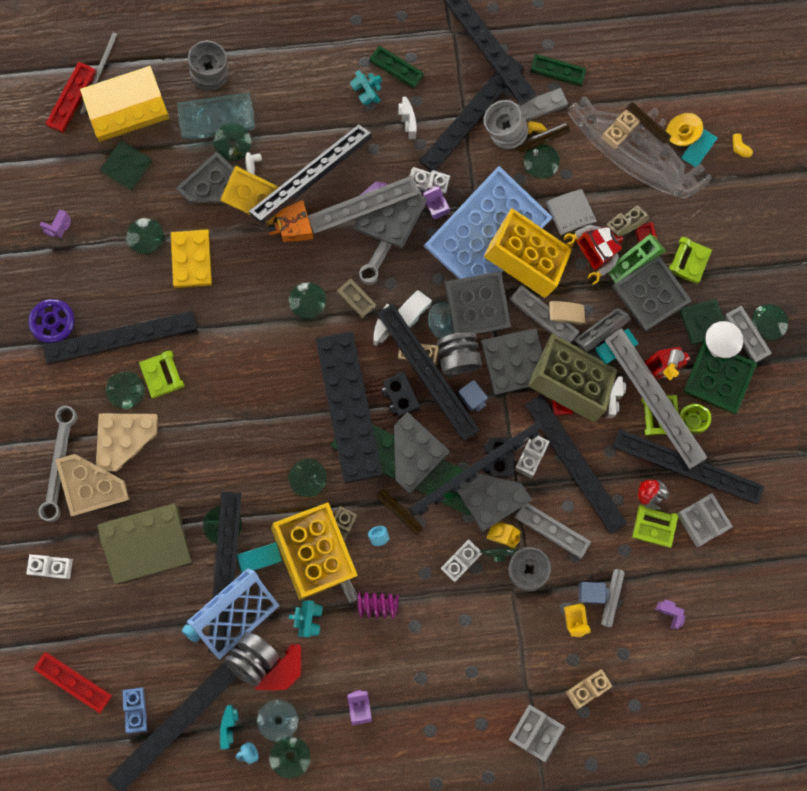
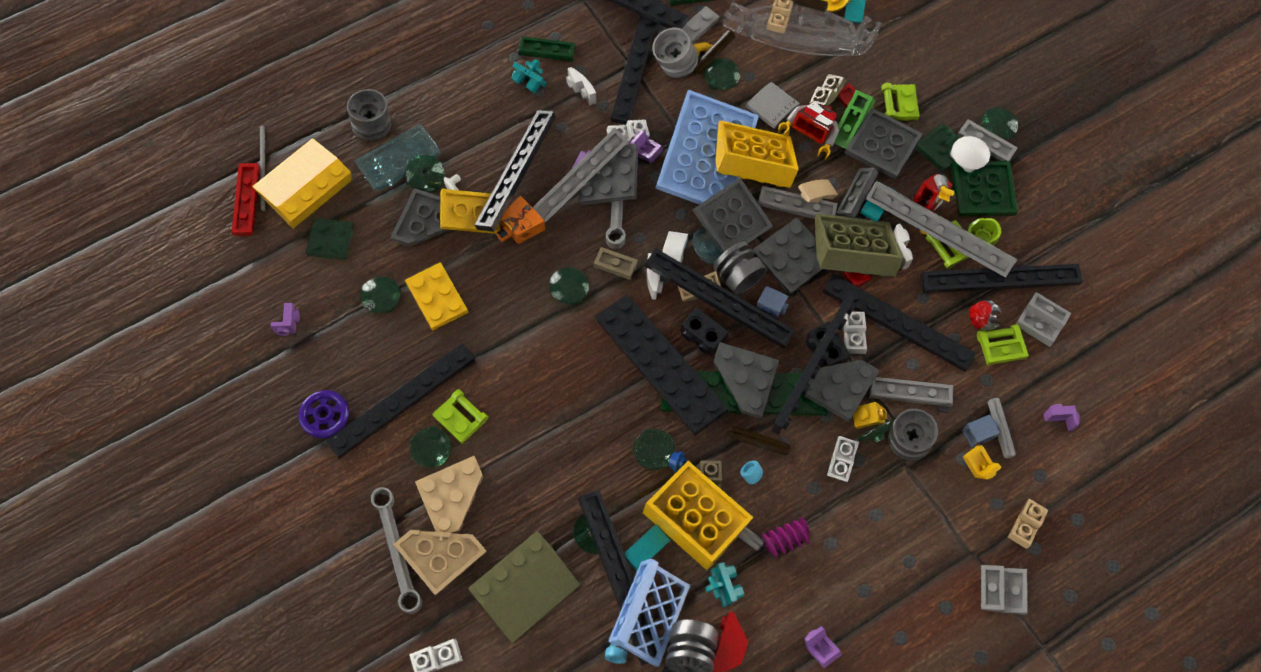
camera: 20 degrees left, 10 degrees down
none -> blue plate [669,452,687,472]

